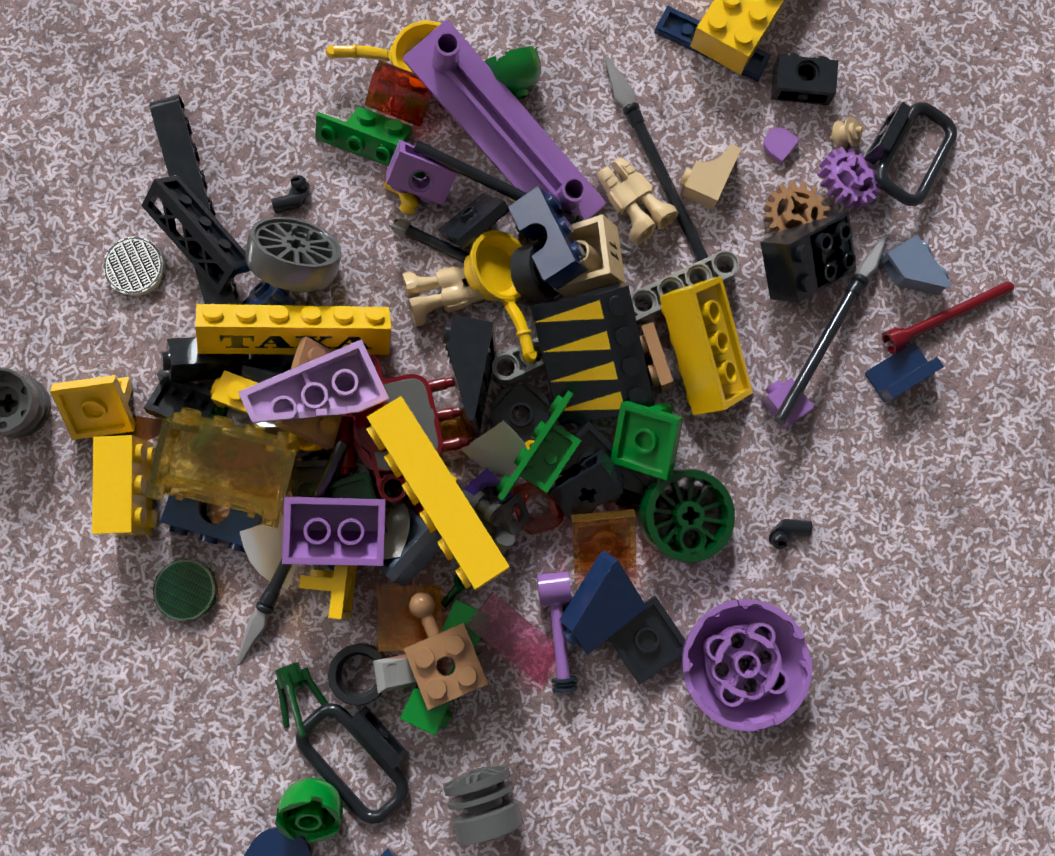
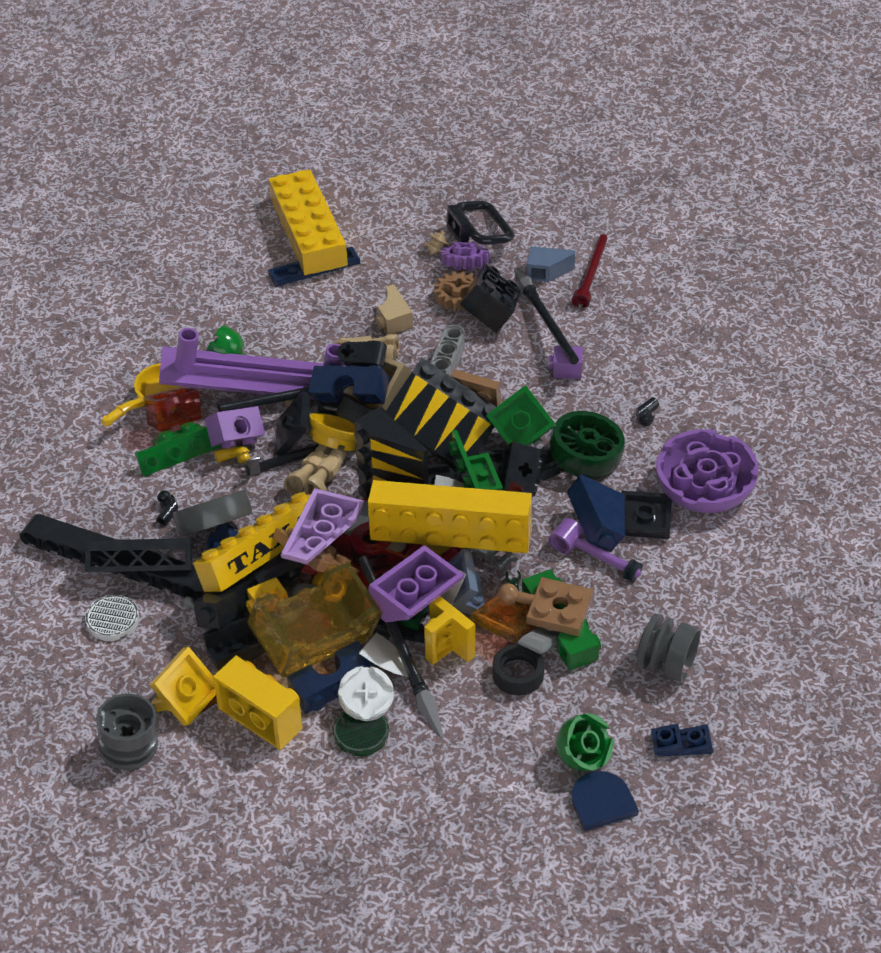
camera: 45 degrees left, 35 degrees down
dark green plant [275,662,334,738] -> none
black bar [296,703,409,824] -> none
clear pink piece [466,592,556,685] -> none
clear orange plate [571,509,636,573] -> none
black piece [604,55,708,262] -> none
yellow slope [659,276,753,415] -> none
medium lavender tile [763,127,800,164] -> none
black brick [771,53,838,106] -> none
dark blue panel [865,342,944,403] -> none
none -> black piece [337,340,387,369]
none -> white tile [338,666,394,721]

